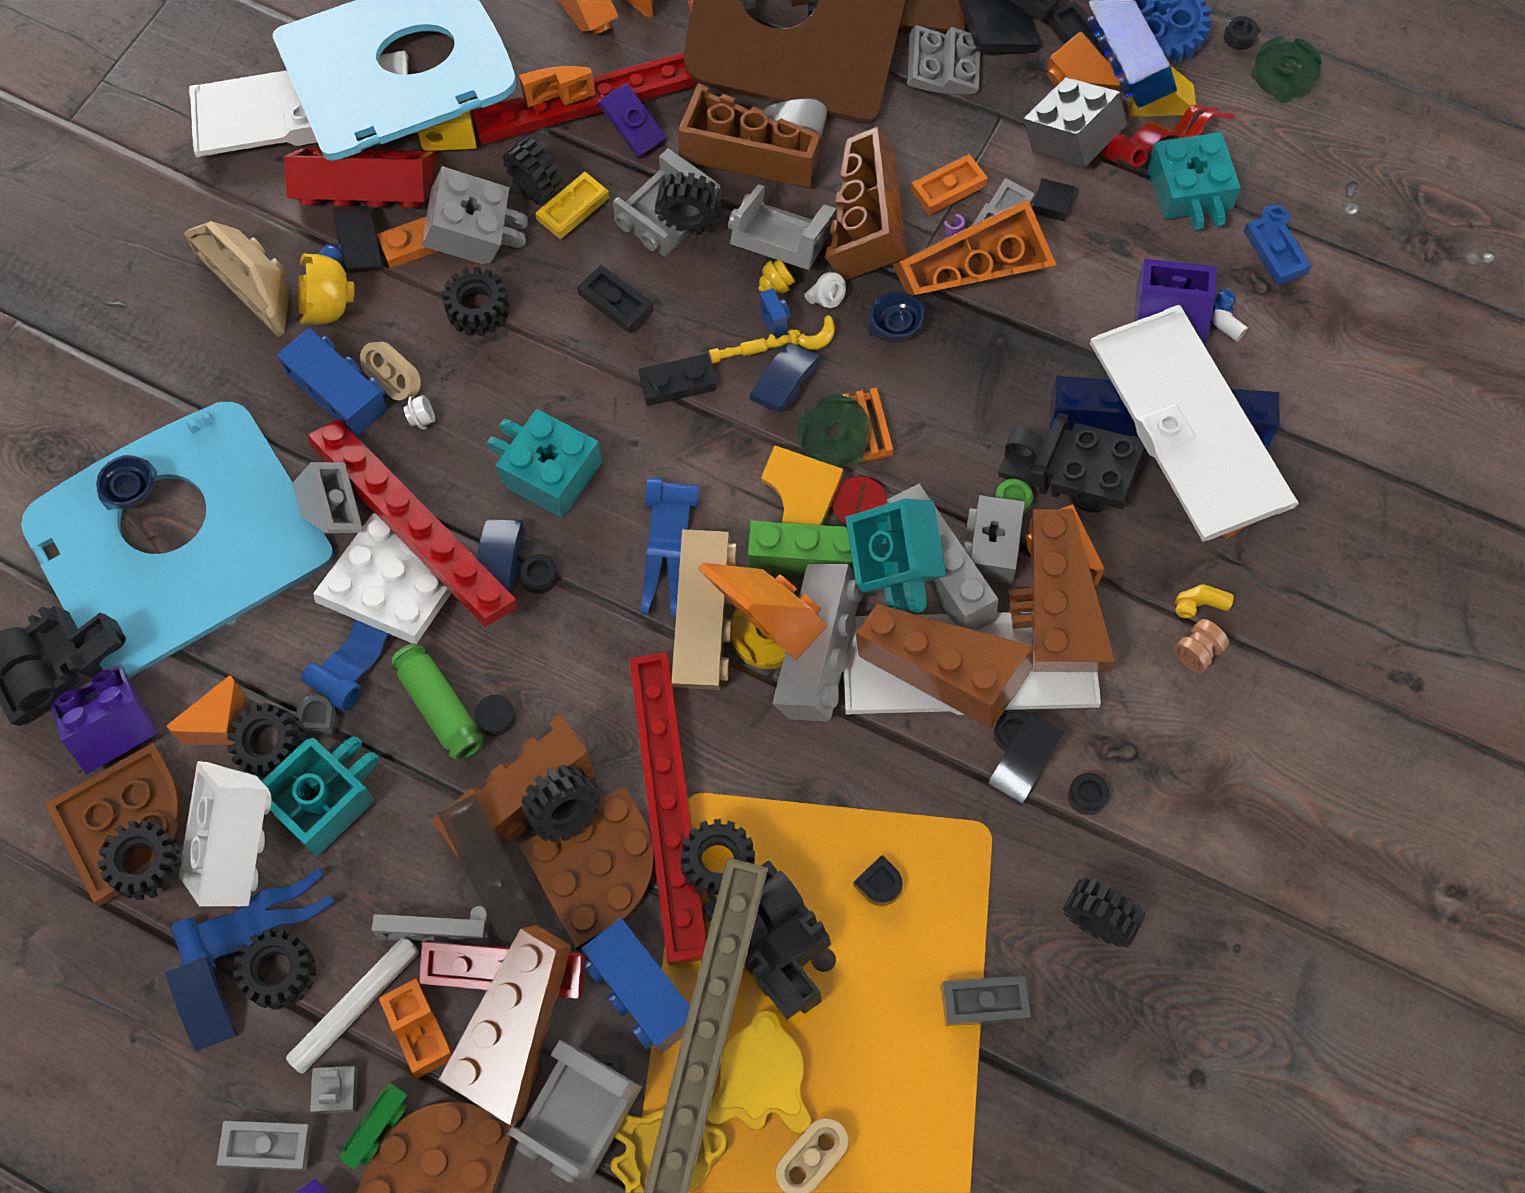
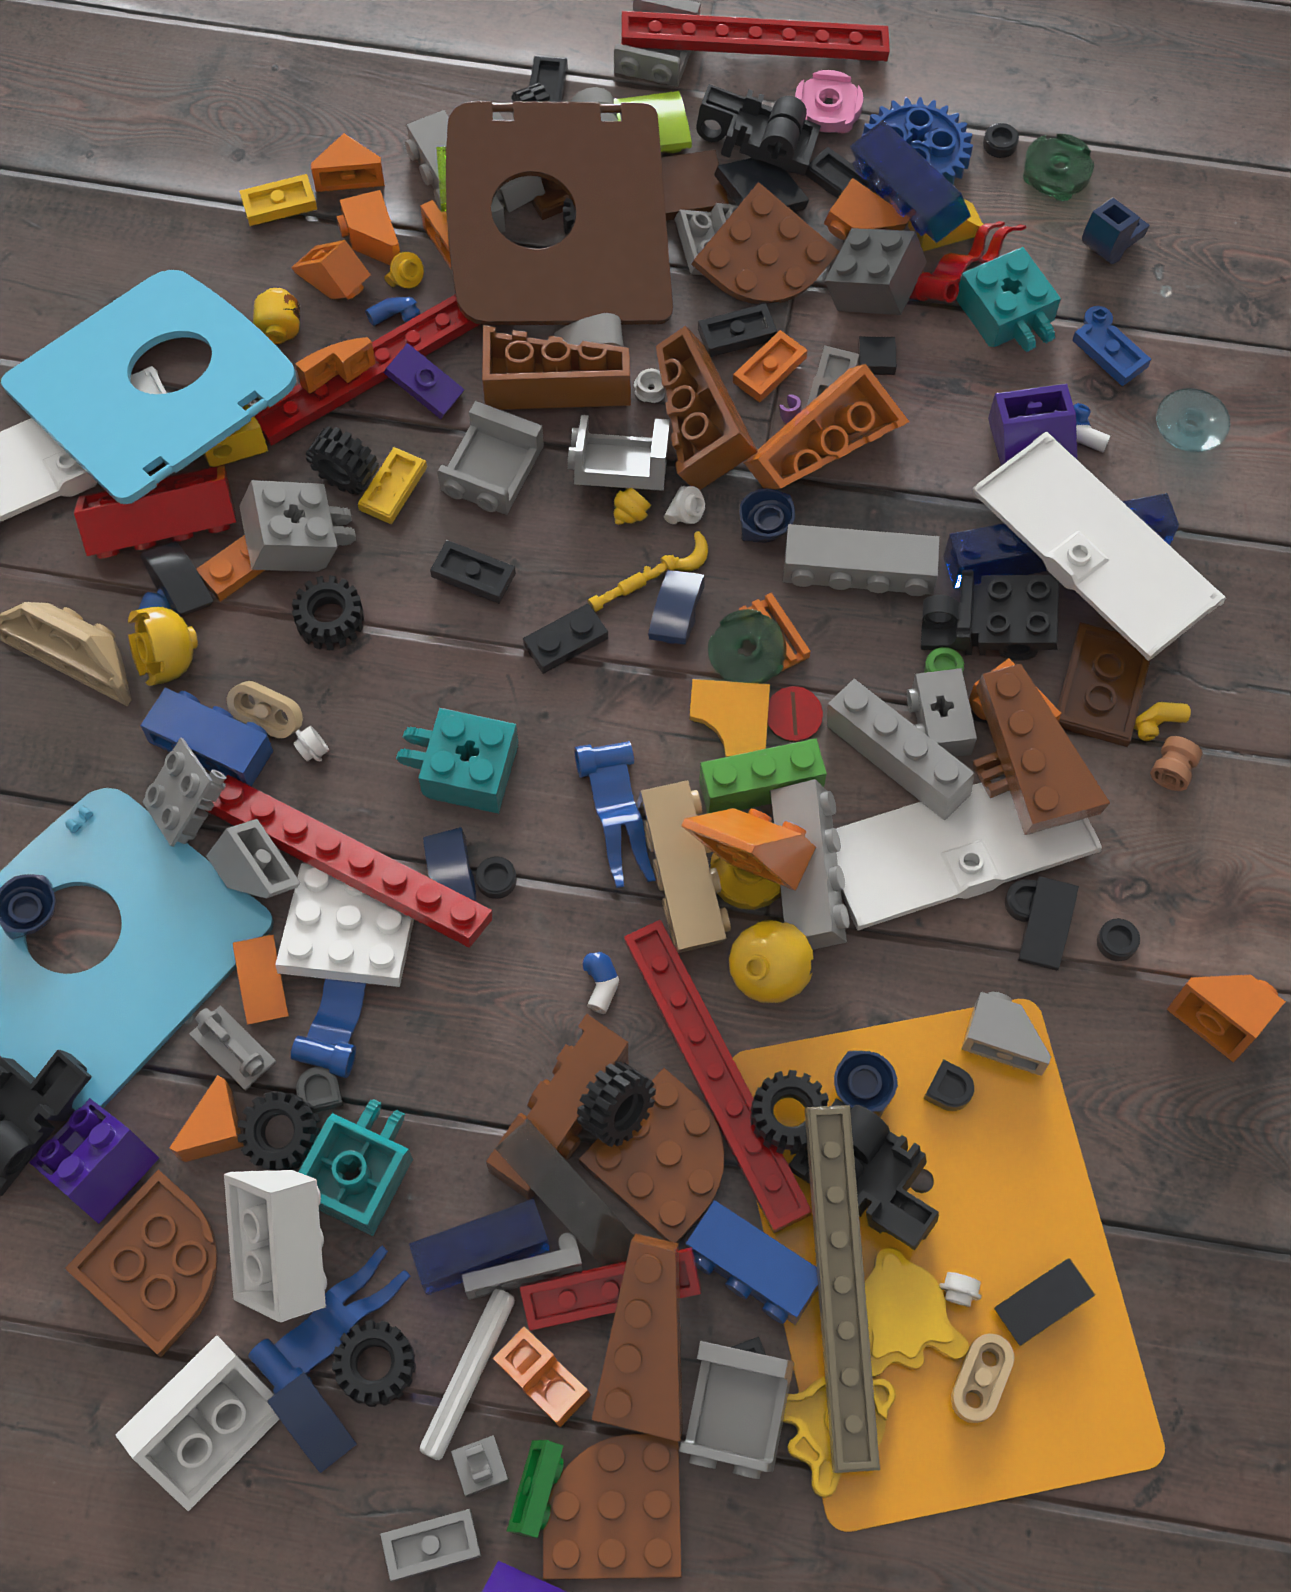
camera: 20 degrees left, 0 degrees up
black tyre [97,820,182,900] -> none
bright green axle [392,644,483,761] -> none
black tile [474,695,515,736] -> none
black tyre [654,172,721,233] -> none
blue plate [760,288,791,339] -> none
teal hinge [845,499,946,613] -> none
dark orange wedge [856,604,1033,729] -> none
dark grey plate [941,976,1031,1027] -> none
black tyre [1063,878,1145,947] -> none
none -> white slope [116,1335,279,1511]
none -> light grey hinge [142,738,226,847]
none -> light grey hinge [189,1005,276,1091]
none -> orange slope [233,934,289,1025]
none -> yellow head [253,288,300,344]
none -> blue arm [365,297,420,326]
none -> yellow plate [384,252,424,288]
none -> clear blue brick [409,1199,550,1295]
none -> arm [582,952,619,1014]
none -> white plate [634,368,666,403]
none -> dark orange plate [691,182,840,304]
none -> black plate [698,303,778,357]
none -> yellow cylinder [729,920,814,1003]
none -> light grey brick [783,524,940,596]
none -> dark blue hat [834,1051,898,1117]
none -> white plate [939,1272,982,1307]
none -> light grey slope [961,992,1051,1076]
none -> black slope [994,1258,1096,1346]
none -> reddish brown tile [1057,622,1150,747]
none -> dark blue brick [1082,198,1150,264]
none -> clear light blue dish [1156,388,1230,452]
none -> orange slope [1167,975,1286,1063]

